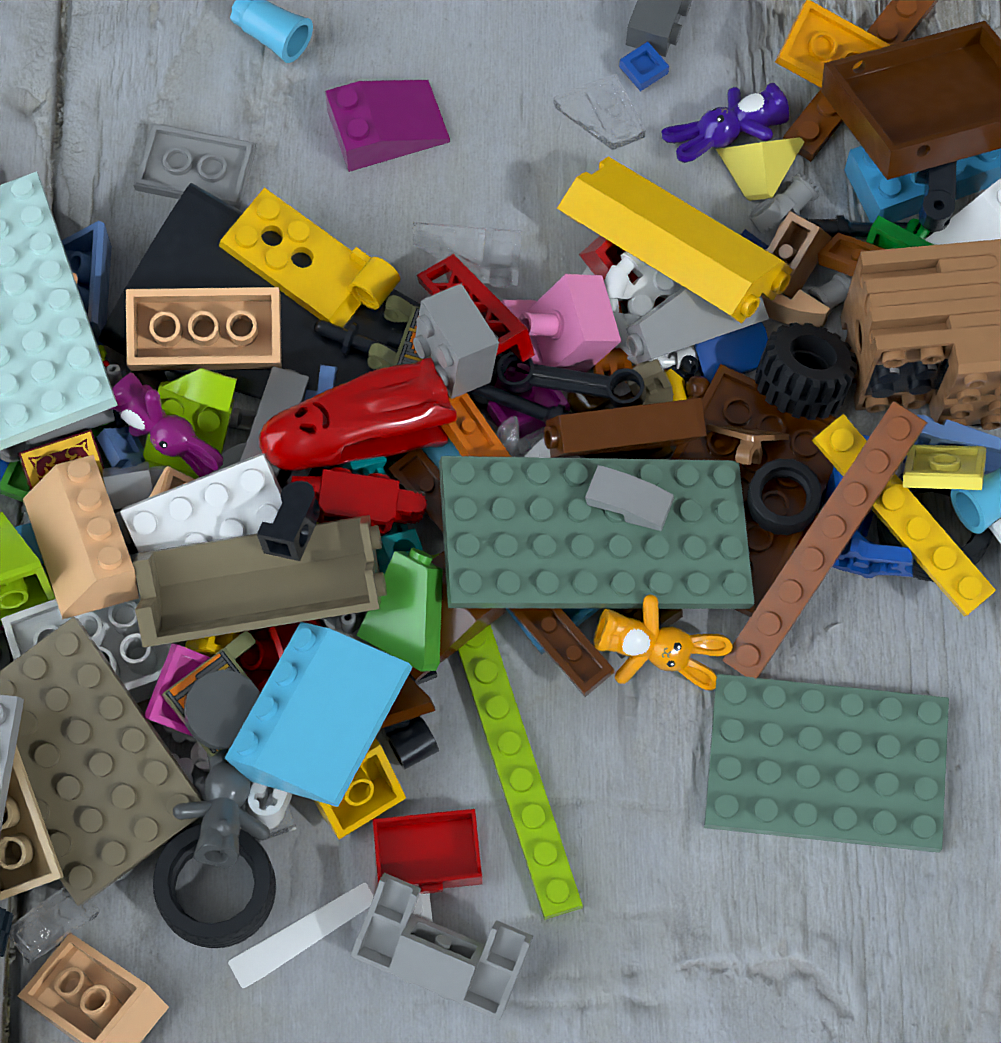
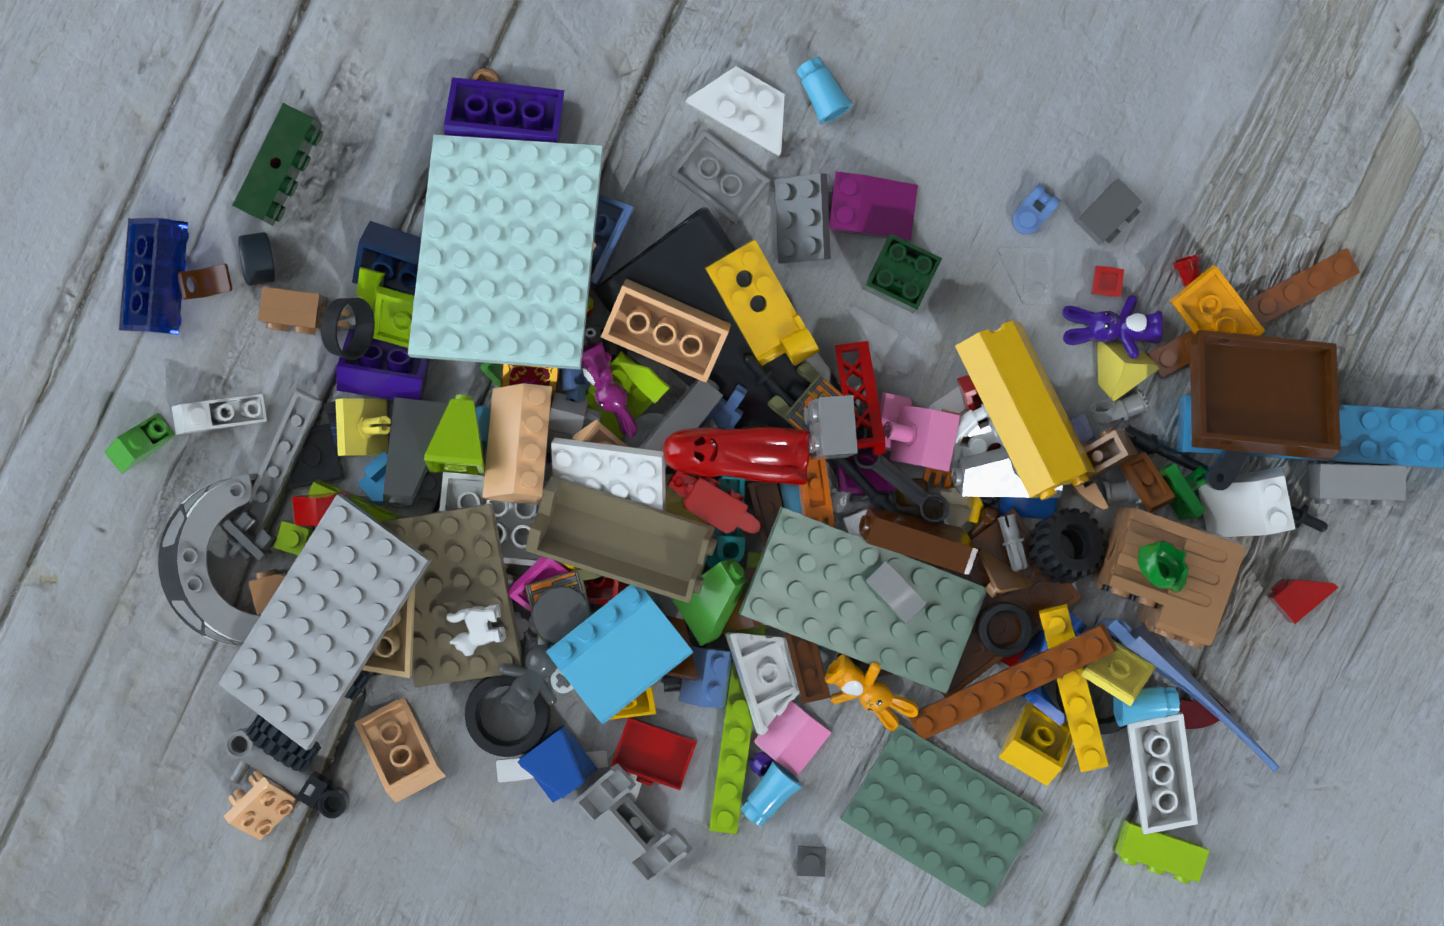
camera: 25 degrees right, 20 degrees up
black leg [257,481,320,561] -> none
blue plate [619,42,669,92] -> none
none -> white animal [446,604,506,656]
none -> blue piece [518,724,597,803]
none -> medium blue slope [679,645,733,708]
none -> white wing [685,66,785,157]
none -> white wing [725,632,800,735]
none -> medium azure plant [741,760,803,827]
none -> dark purple hinge [750,752,774,777]
none -> bright pink slope [753,700,832,776]
none -> dark grey plate [775,173,831,264]
none -> dark grey plate [797,846,826,877]
none -> dark green brick [863,234,942,313]
none -> light grey axle [997,514,1028,571]
none -> yellow slope [998,701,1073,786]
none -> medium blue plate [1012,183,1061,235]
none -> red plate [1091,265,1124,298]
none -> green hair [1137,540,1189,593]
none -> red piece [1173,254,1202,286]

